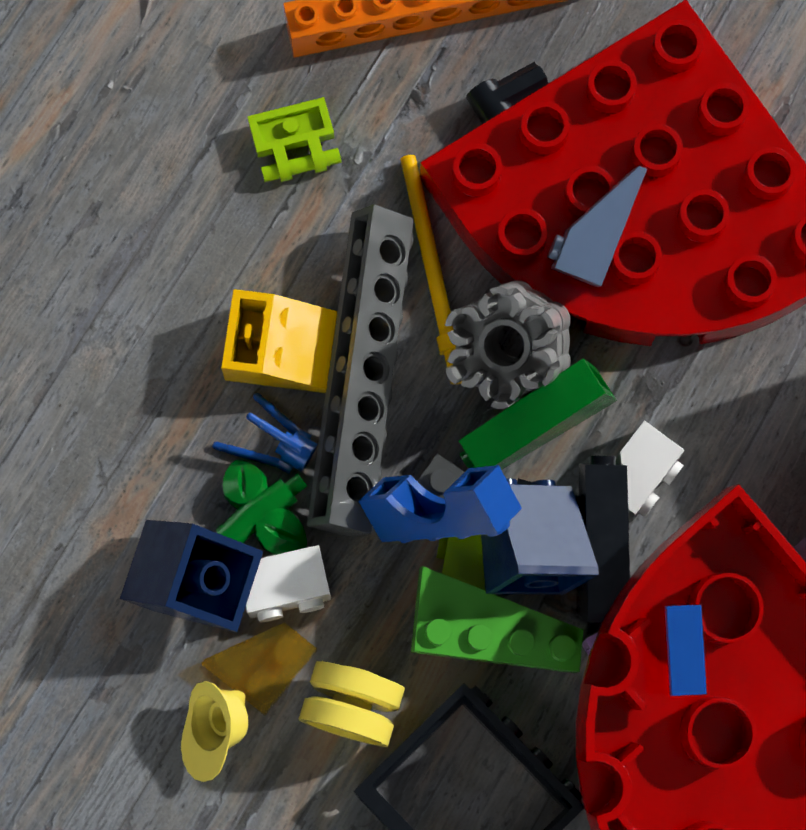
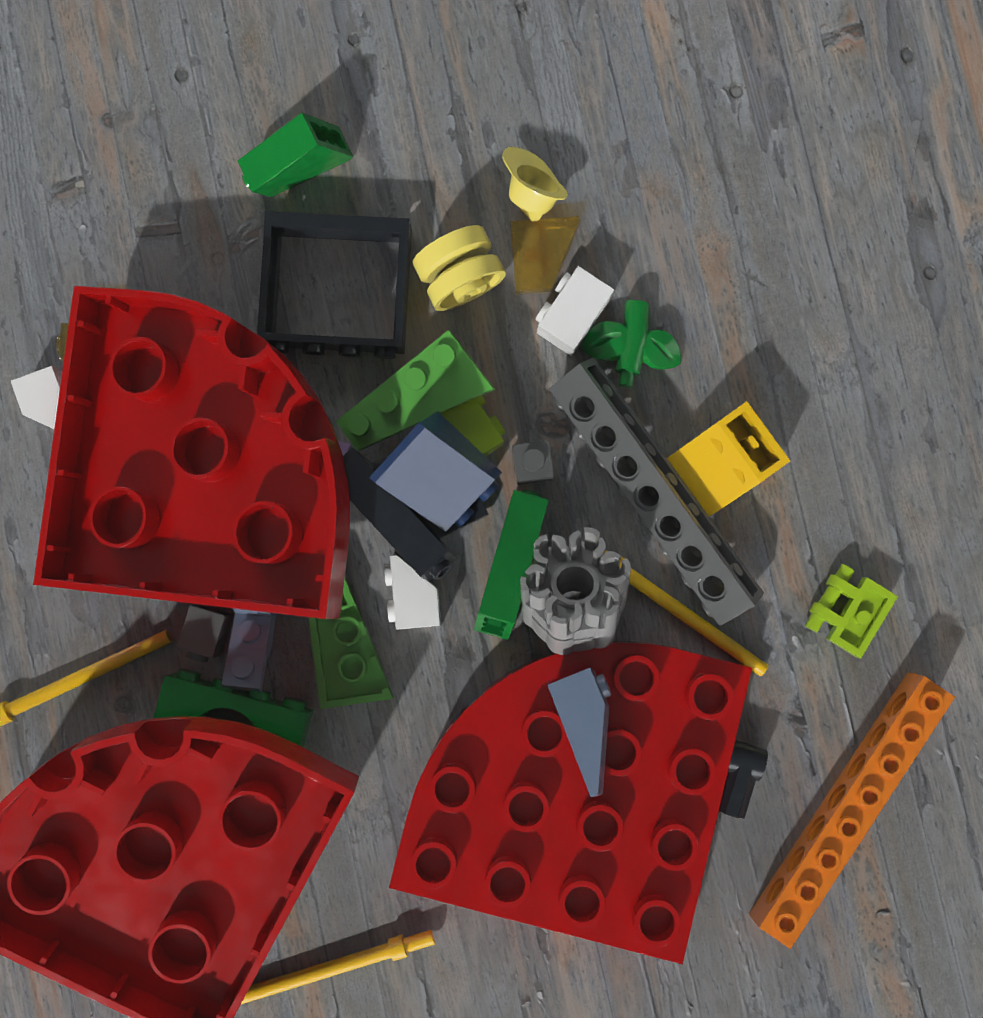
camera: 140 degrees right, 10 degrees up
dark blue slope [120,520,263,632] -> none
blue plant [212,393,318,474] -> none
blue arch [358,465,522,543] -> none
blue piece [664,605,707,696] -> none
none -> bright green wing [308,575,394,709]

